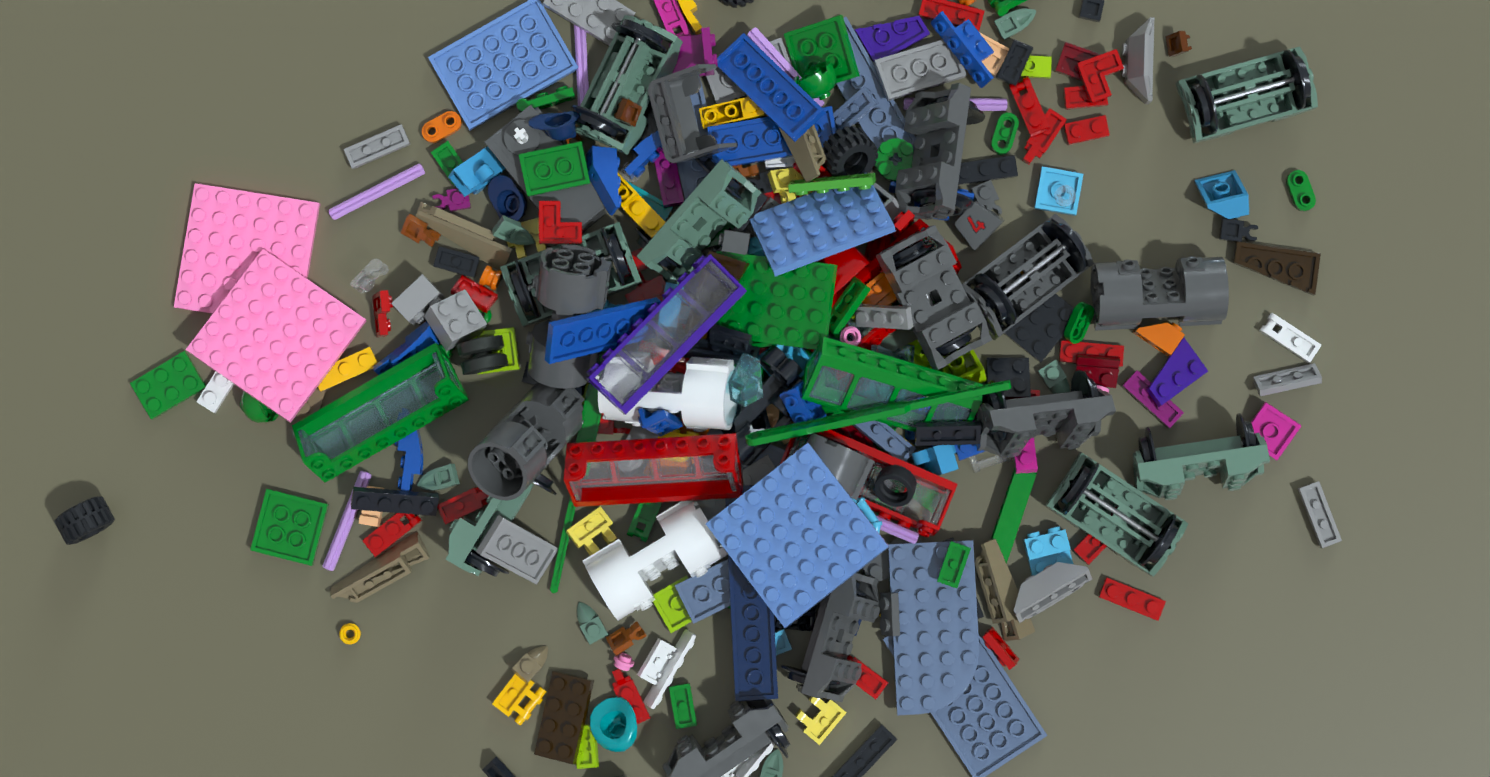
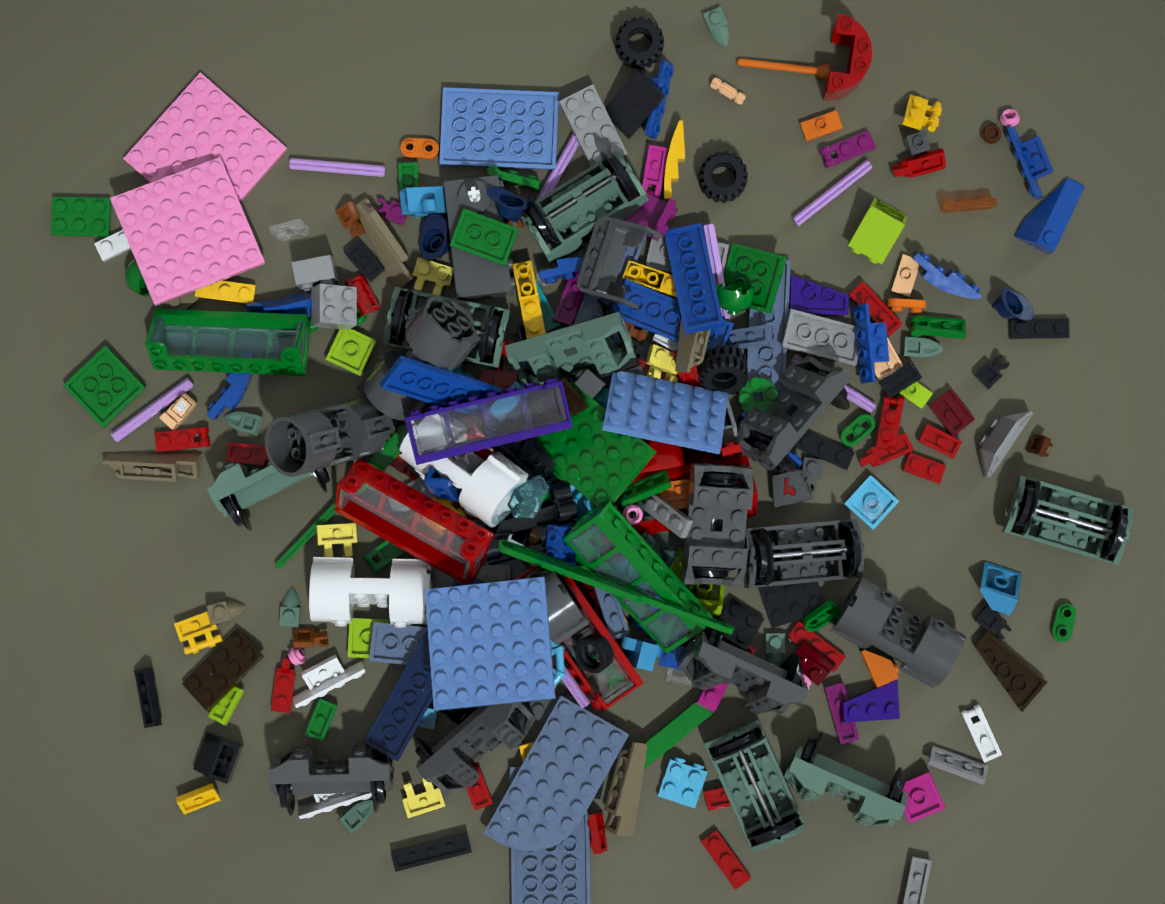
camera: 35 degrees right, 0 degrees up
yellow plate [339,623,361,645] -> none
light grey plate [344,124,411,169] -> none
black plate [351,487,439,516] -> none
red plate [372,290,393,337] -> none
pearl dark grey wheel [457,335,509,375] -> none
light grey plate [476,515,559,585] -> none
orange wheel [479,265,503,291] -> none
sand green plate [492,215,535,245] -> none
red plate [539,201,582,244] -> none
blue slope [586,146,621,215] -> none
teal hat [590,697,637,752] -> none
reddish brown tile [614,98,642,127] -> none
bright green plate [788,173,876,195] -> none
dark grey plate [879,592,900,636] -> none
black plate [915,421,981,446] -> none
green plate [937,541,971,588] -> none
light grey wedge [1014,562,1092,623] -> none
red plate [1076,49,1124,104] -> none

